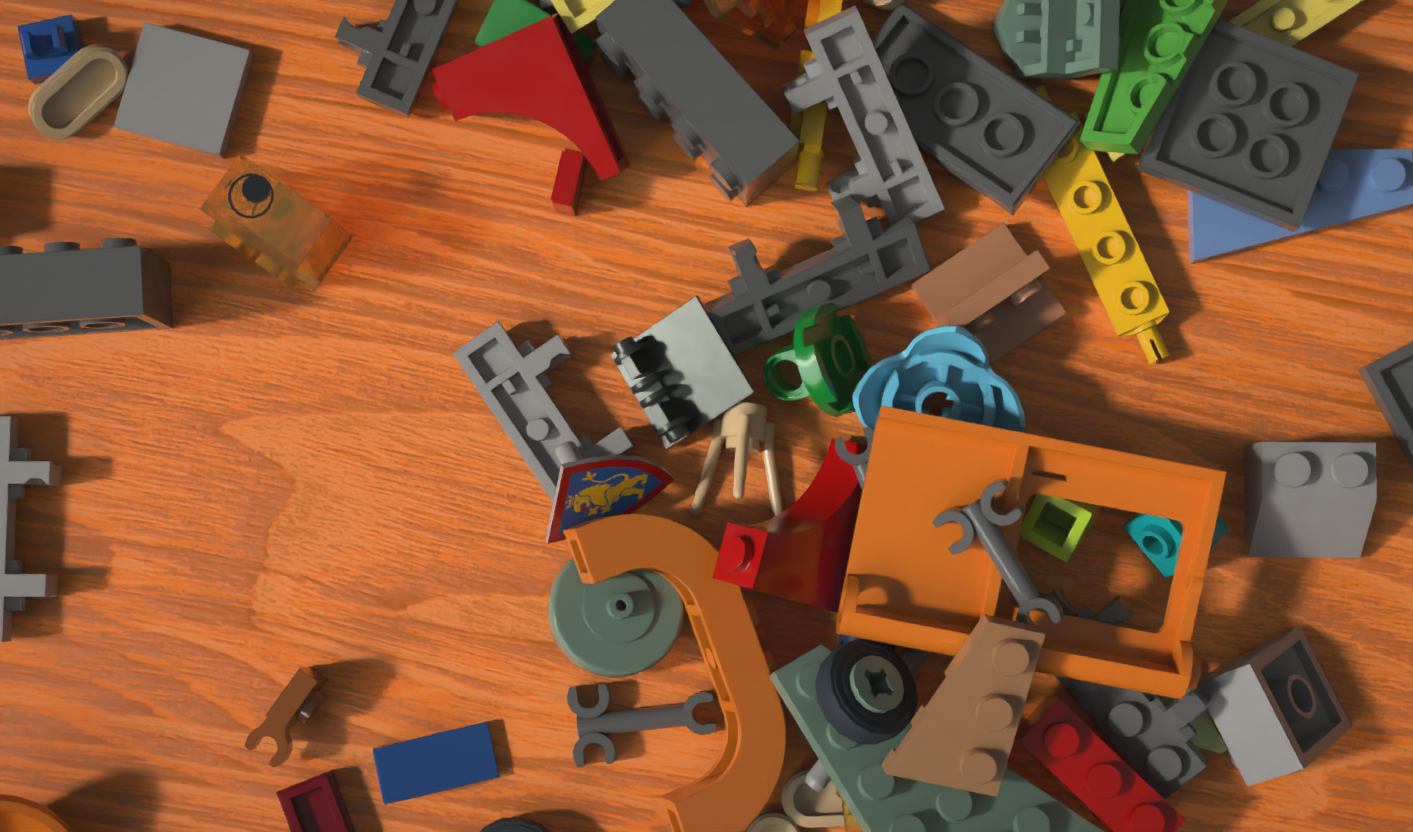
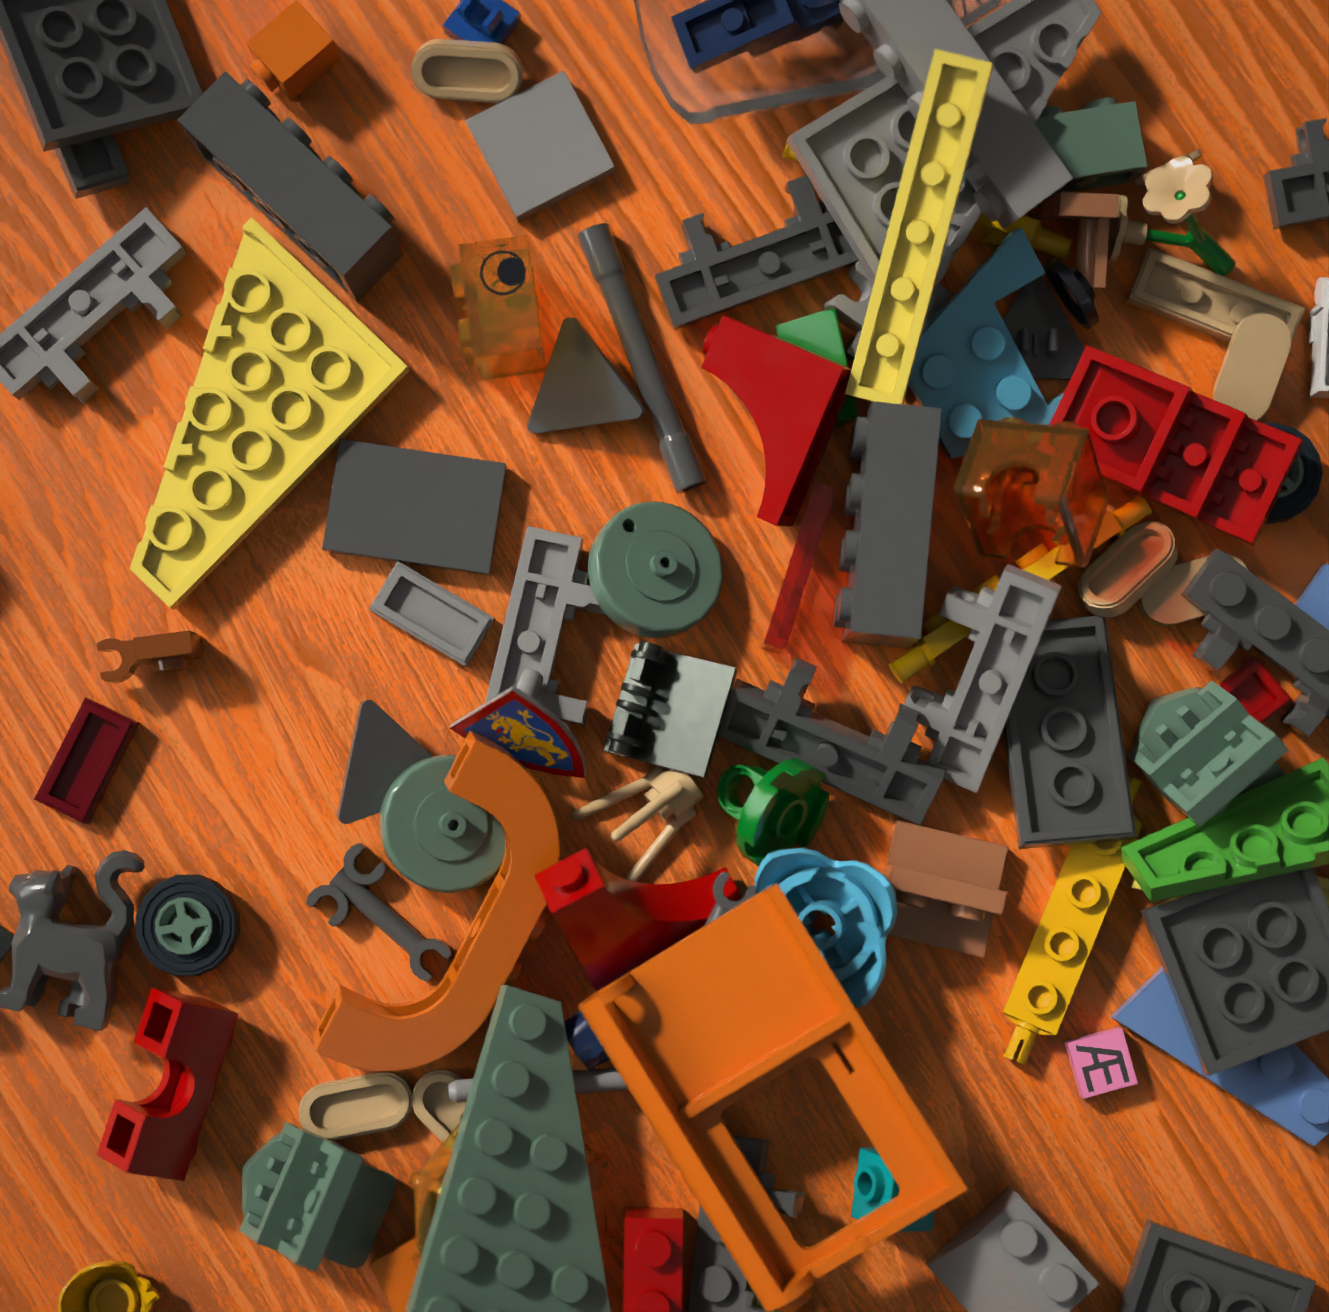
camera: 40 degrees right, 0 degrees up
blue slope [373,721,500,805] -> none
red tile [551,148,587,216] -> none
black wheel [815,638,918,745] -> none
medium nougat wing [881,614,1046,797] -> none
dark grey bar [933,478,1063,625] -> none
lime brick [1019,477,1102,562] -> none
none -> light yellow wing [130,217,410,610]
none -> dark grey tile [322,439,507,576]
none -> dark grey piece [336,700,432,824]
none -> light grey tile [369,561,495,667]
none -> dark grey piece [527,317,645,434]
none -> dark grey piece [577,223,708,494]
none -> sand green wheel [588,501,723,638]
none -> clear red tile [761,482,836,654]
none -> bright pink tile [1064,1027,1138,1099]

